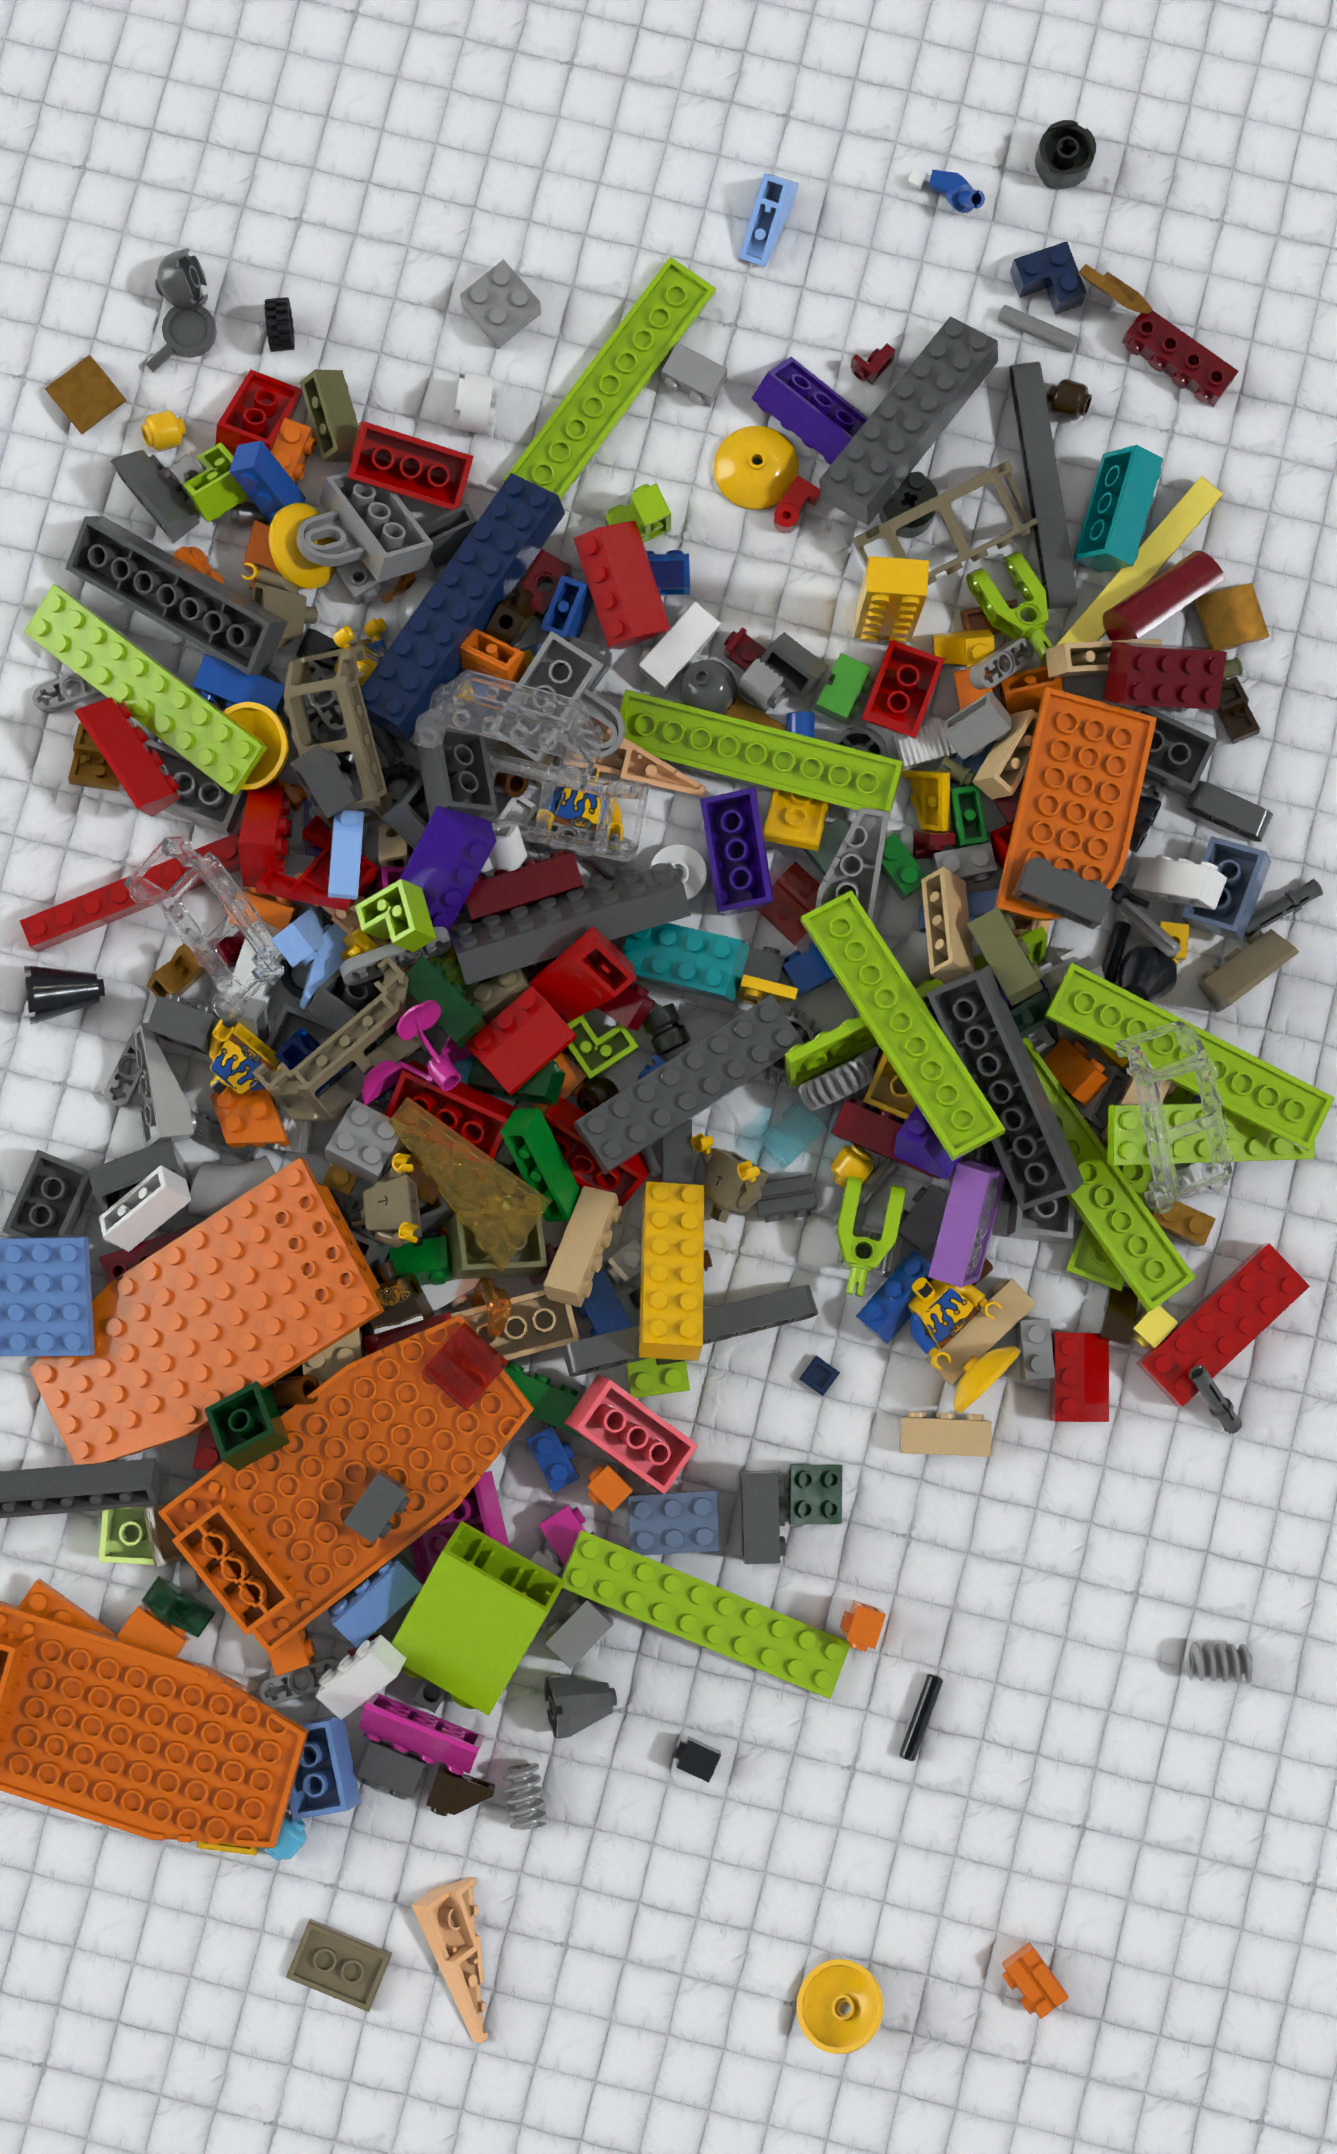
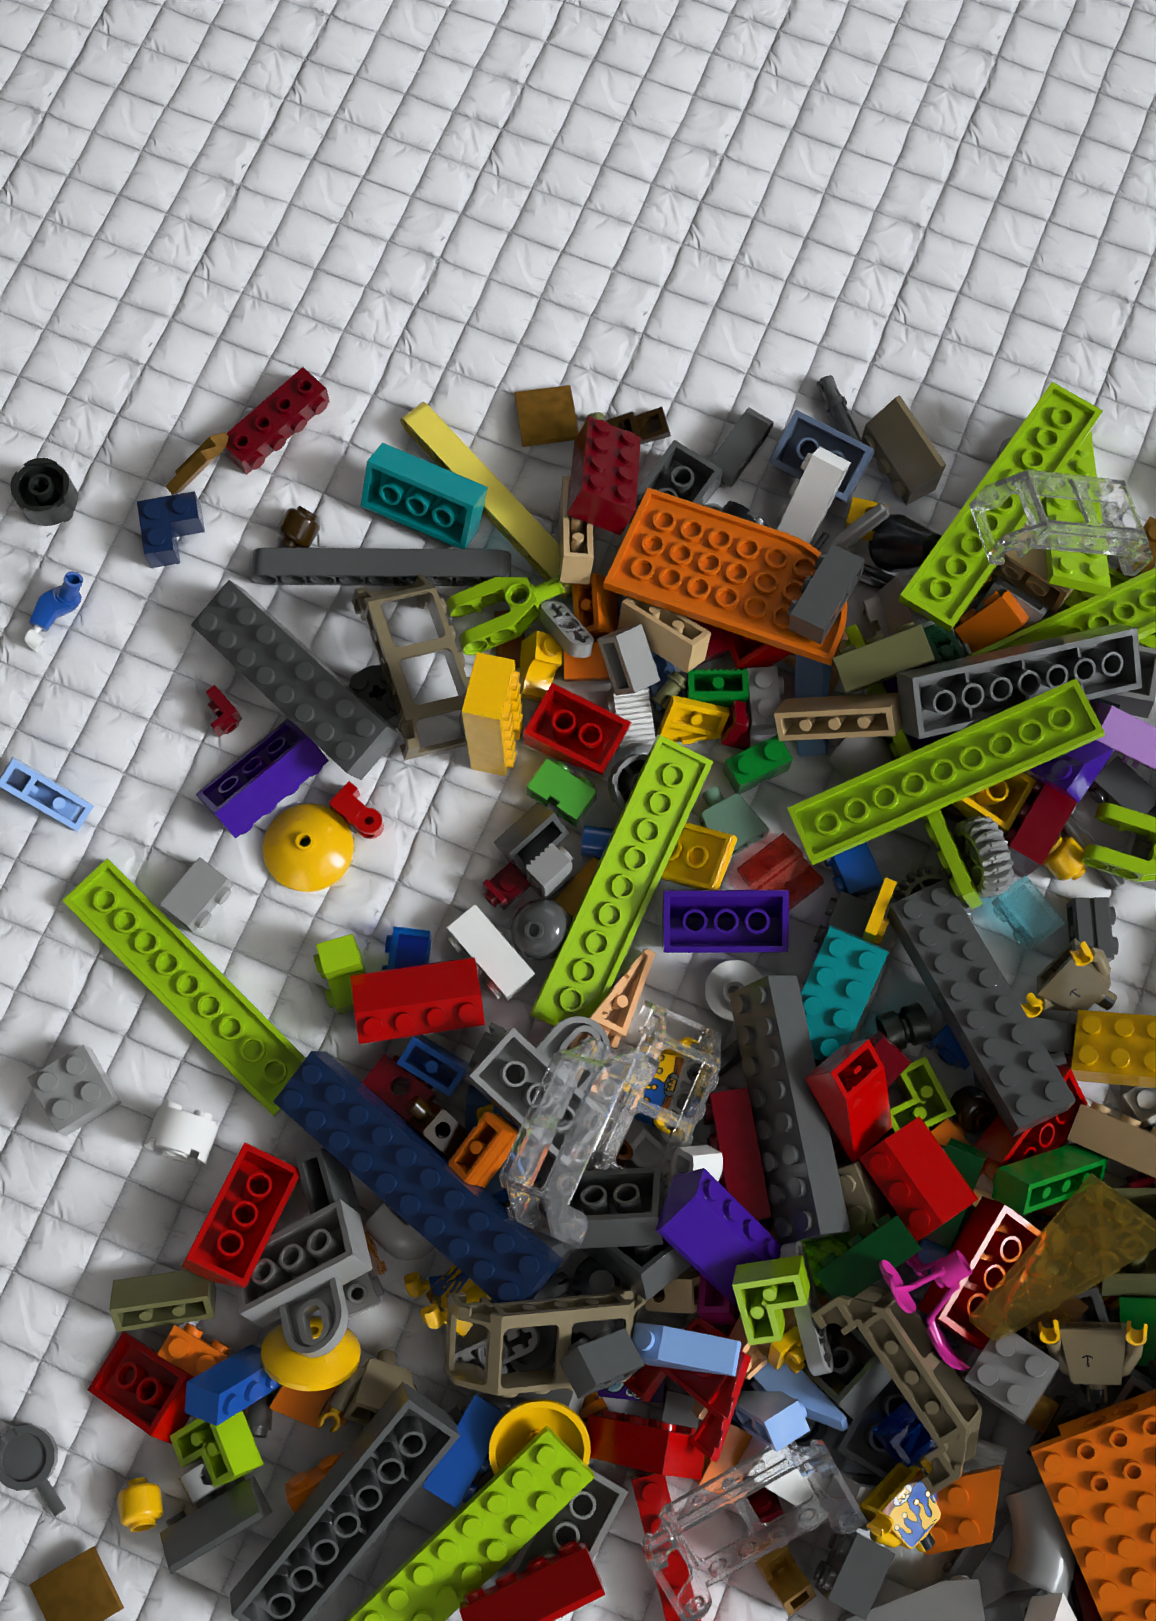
camera: 80 degrees left, 10 degrees down
black tyre [264,297,295,352] -> none
black piece [296,628,342,672] -> none
light grey wedge [815,807,890,921] -> none
light grey axle [998,305,1078,352] -> none
dark red brick [1103,551,1226,641] -> none

